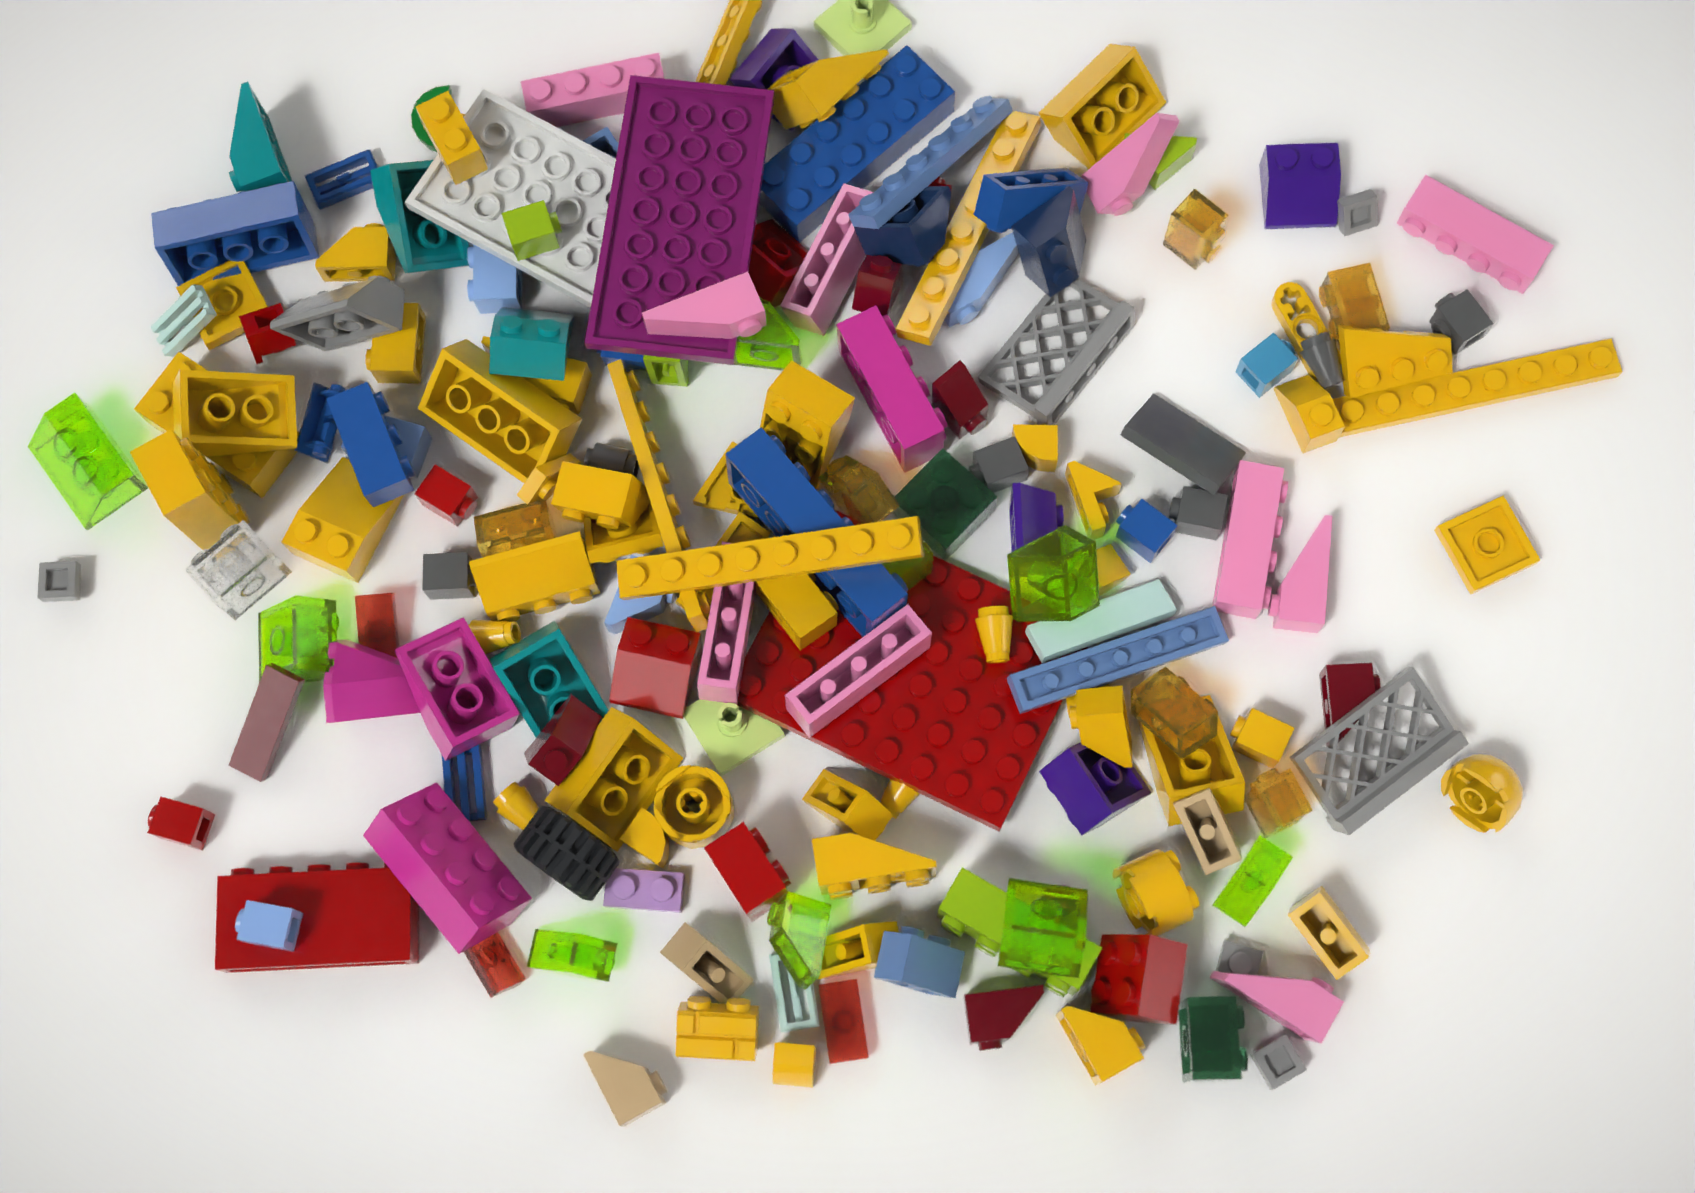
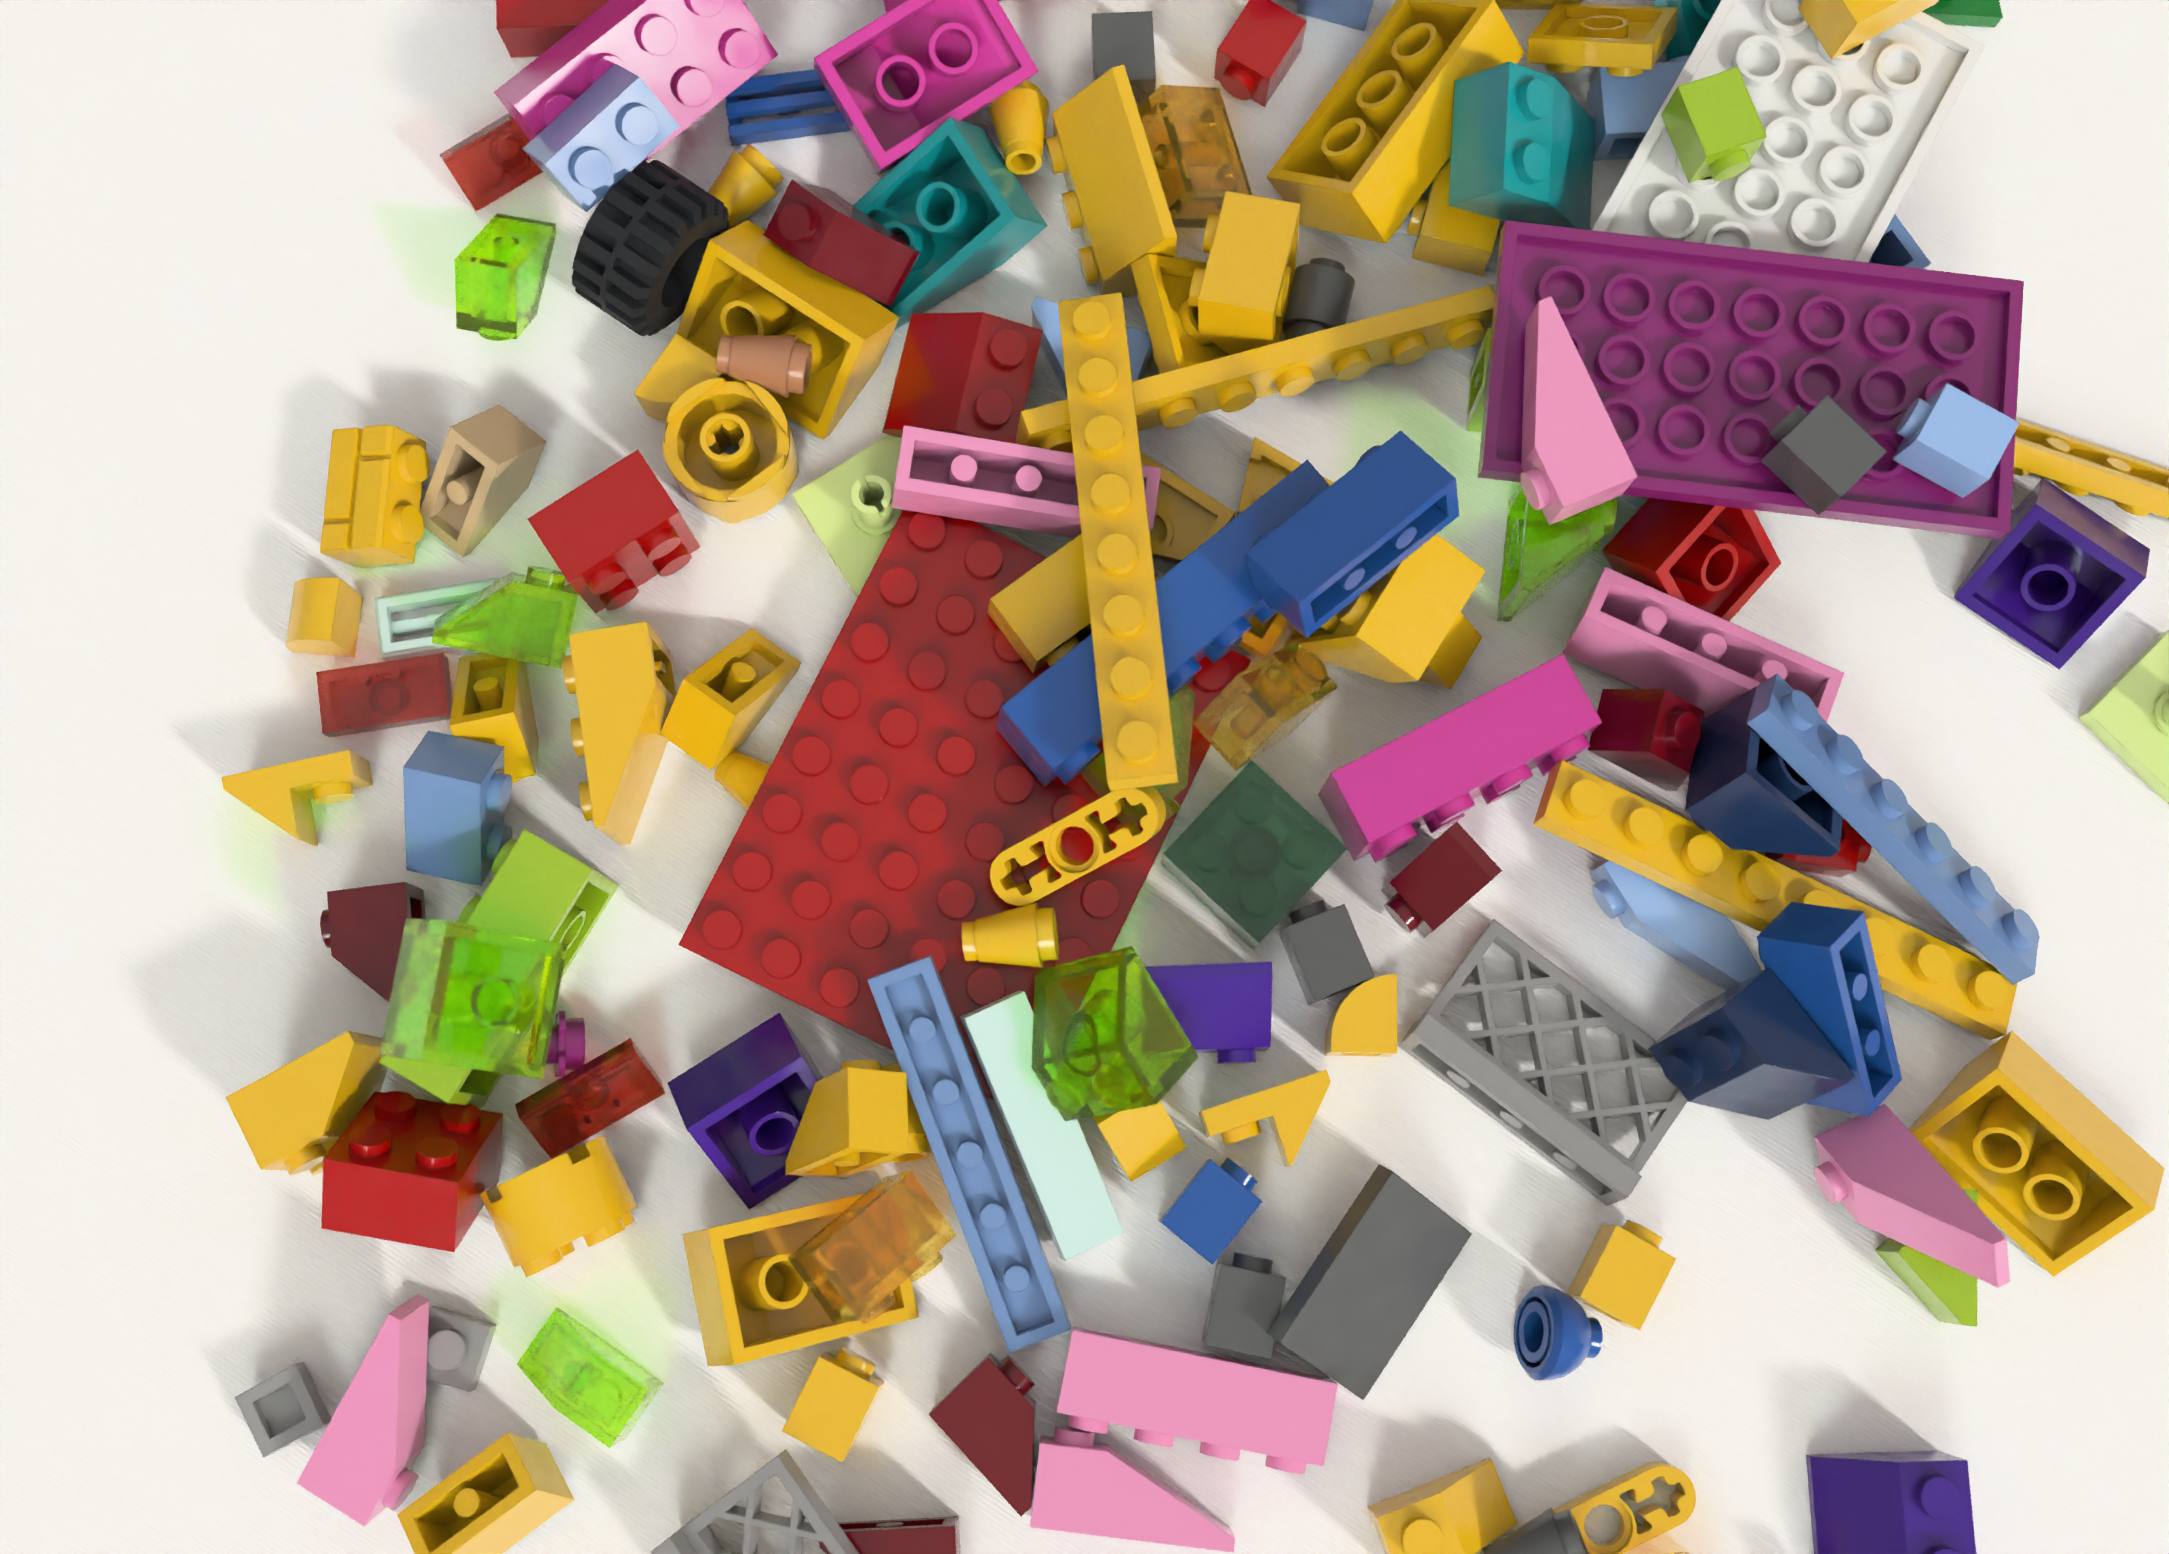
camera: 85 degrees right, 5 degrees up
yellow plate [517,453,581,505] -> none
bright pink brick [521,52,665,127] -> none
tan slope [583,1051,668,1127] -> none
lavender plate [603,868,685,913] -> none
blue brick [759,45,955,243] -> none
yellow slope [767,49,889,130] -> none
bright pink brick [785,604,932,738] -> none
clear yellow brick [1163,189,1229,270] -> none
tan slope [1173,787,1242,875] -> none
clear green brick [1178,996,1248,1083] -> none
dark azure brick [1235,332,1298,398] -> none
clear yellow brick [1244,768,1313,839] -> none
none -> yellow slope [222,750,373,847]
none -> clear red plate [515,1038,666,1159]
none -> brick [523,63,680,212]
none -> nougat cone [716,335,813,398]
none -> dark red slope [928,1352,1036,1517]
none -> yellow beam [990,786,1166,906]
none -> blue brick [1245,430,1459,638]
none -> blue brick [1514,1285,1603,1381]
none -> yellow plate [1527,2,1678,77]
none -> yellow brick [1567,1219,1676,1331]
none -> dark grey brick [1761,395,1887,516]
none -> light blue brick [1892,383,2019,498]

